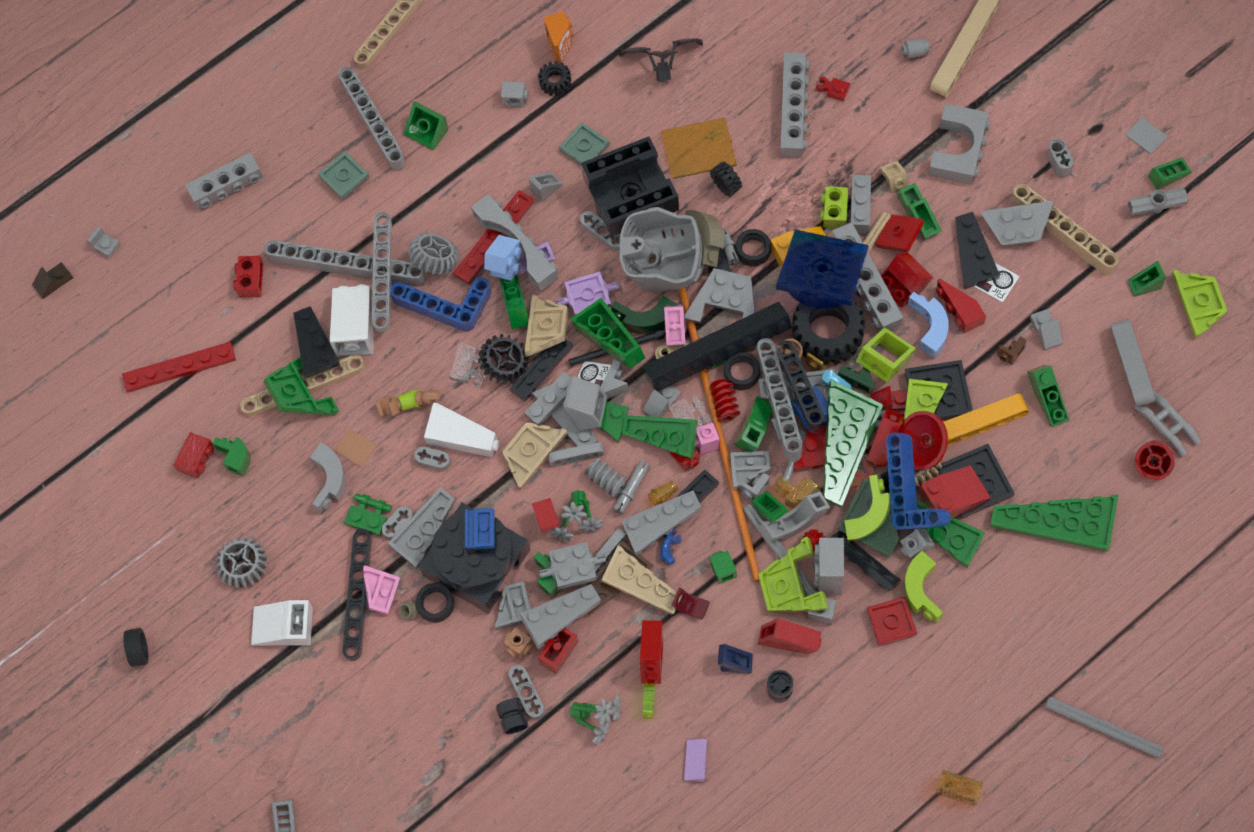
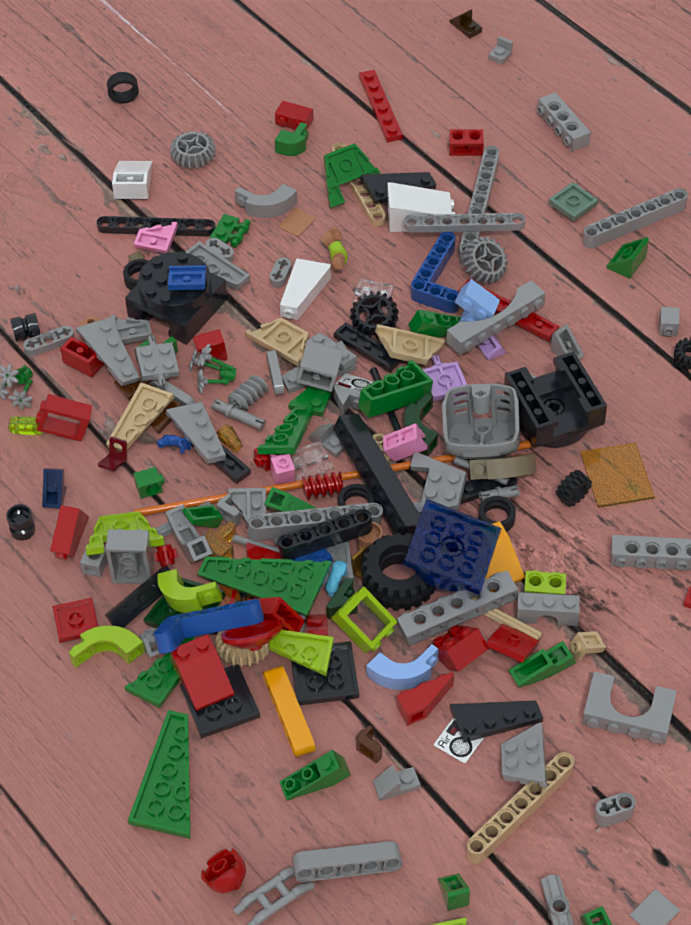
camera: 85 degrees right, 15 degrees down
sand green tile [559,122,610,165] -> none

